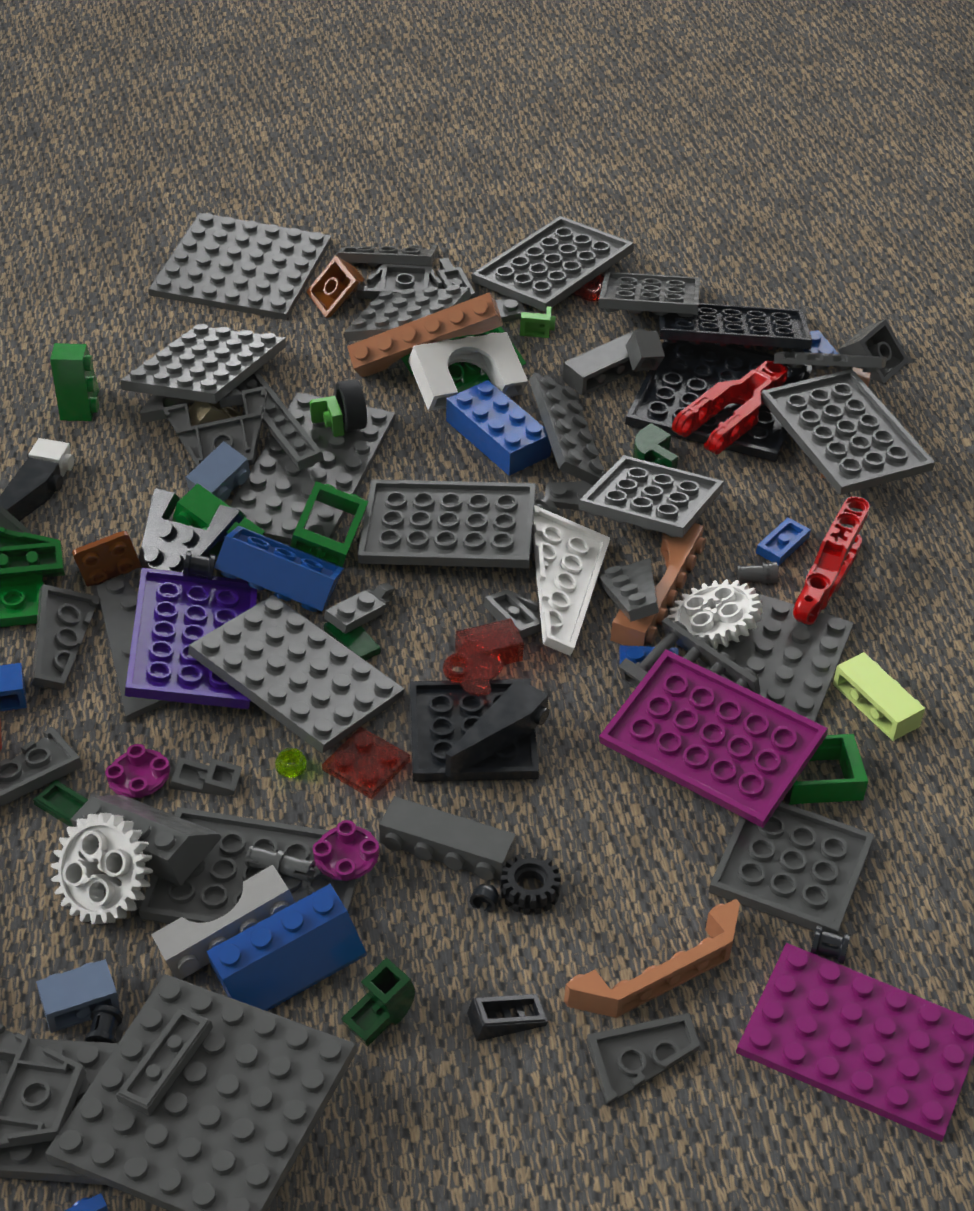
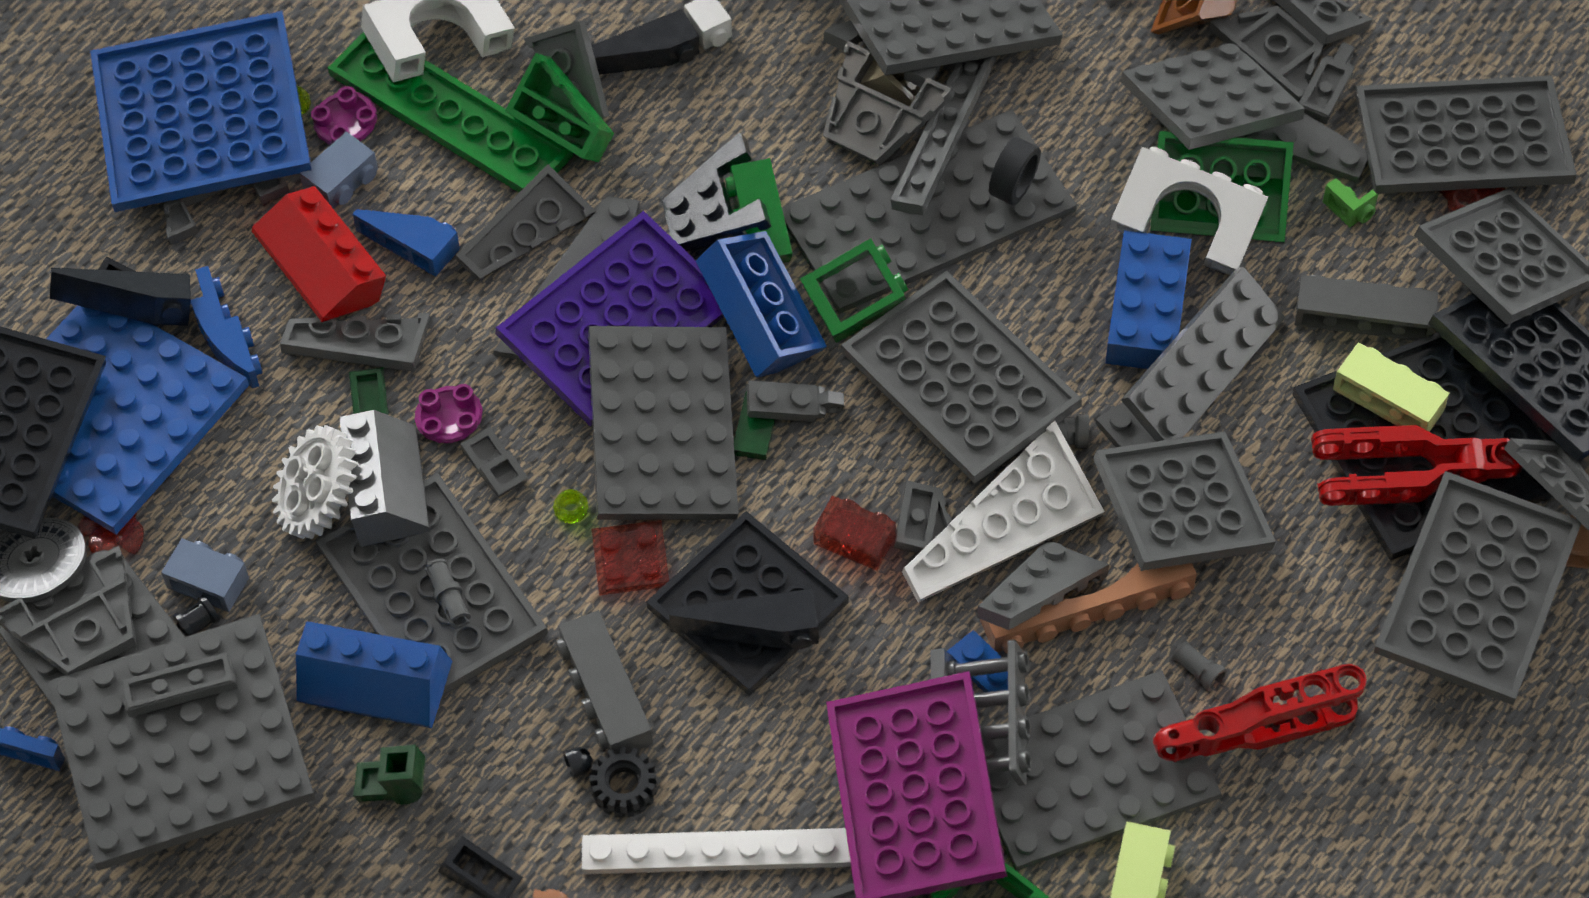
camera: 50 degrees right, 15 degrees up
dark orange bracket [72,531,142,587] -> none
light grey arch [151,865,295,980] -> none
black bush [183,551,216,581] -> none
sand blue brick [186,441,250,502] -> none
bright green bracket [310,395,344,437] -> none
magenta dish [312,820,380,881] -> none
nougat arch [347,292,503,377] -> none
clear red plate [443,640,504,696] -> none
dark grey brick [625,330,665,371] -> none
brick [633,423,679,469] -> none
white gear [667,579,763,650] -> none
blue plate [756,518,811,566] -> none
none -> white plate [582,828,851,874]
none -> yellowish green brick [1333,342,1449,432]

